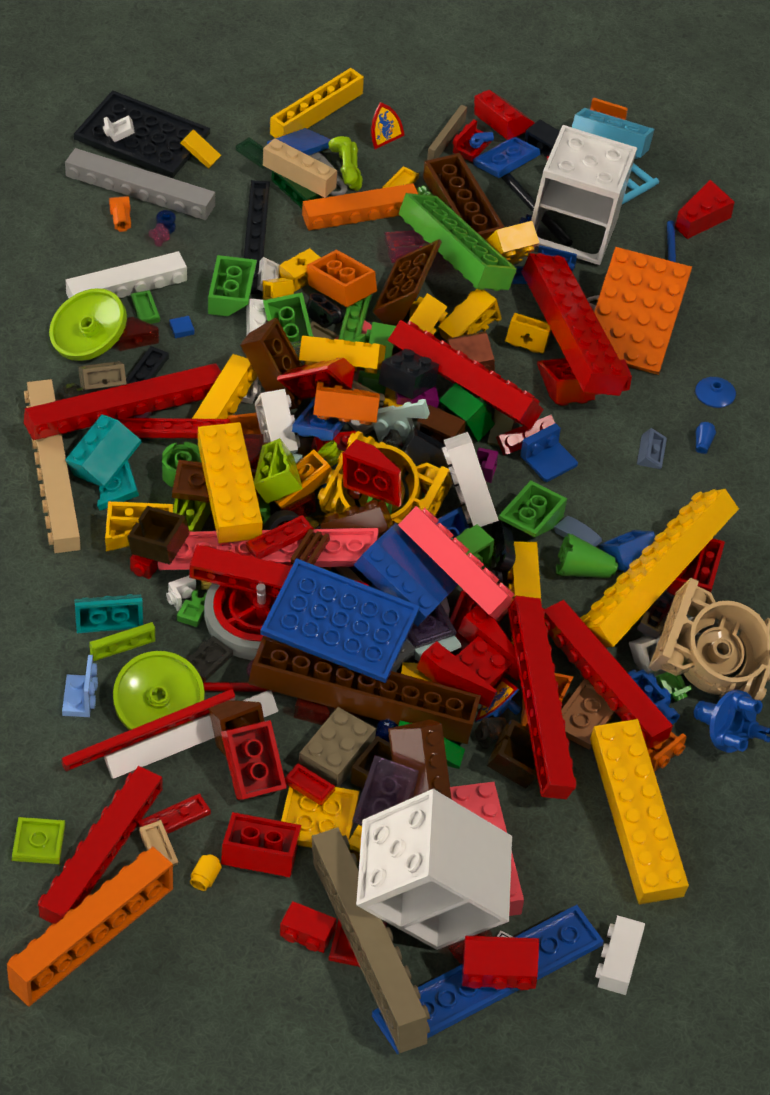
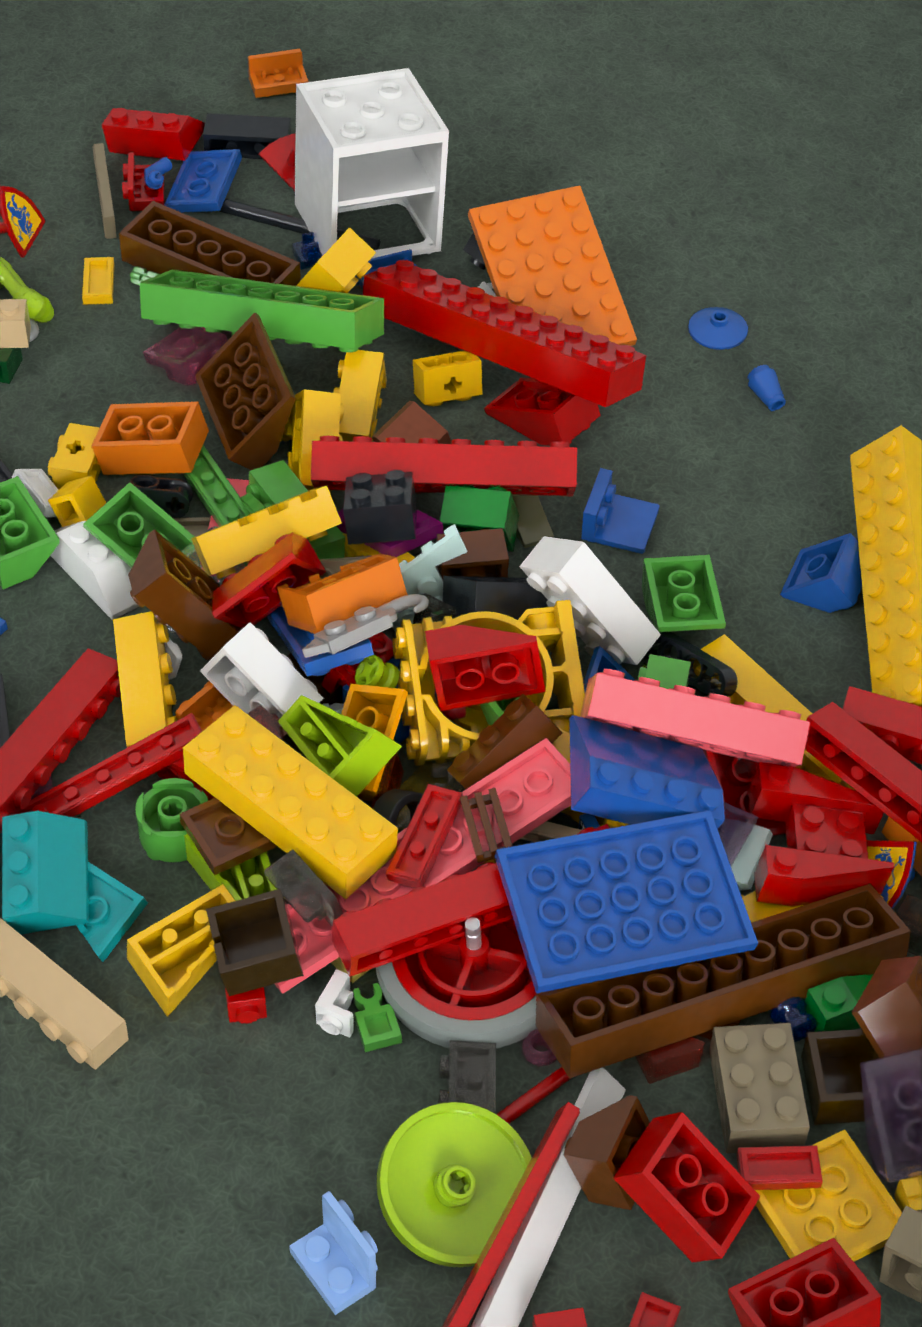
camera: 35 degrees left, 0 degrees up
teal slope [74,594,143,633] -> none
lime tile [89,622,156,661] -> none
orange brick [302,183,418,231] -> none
plate [496,415,555,456] -> none
sand blue slope [554,516,602,547] -> none
bright green cone [556,533,618,578] -> none
medium azure brick [572,108,655,159] -> none
sand blue slope [637,428,667,469] -> none
blue bar [667,221,676,262] -> none
red wedge [675,180,735,239] -> none
none -> clear smoke bracket [264,849,343,926]
none -> light grey plate [302,594,429,658]

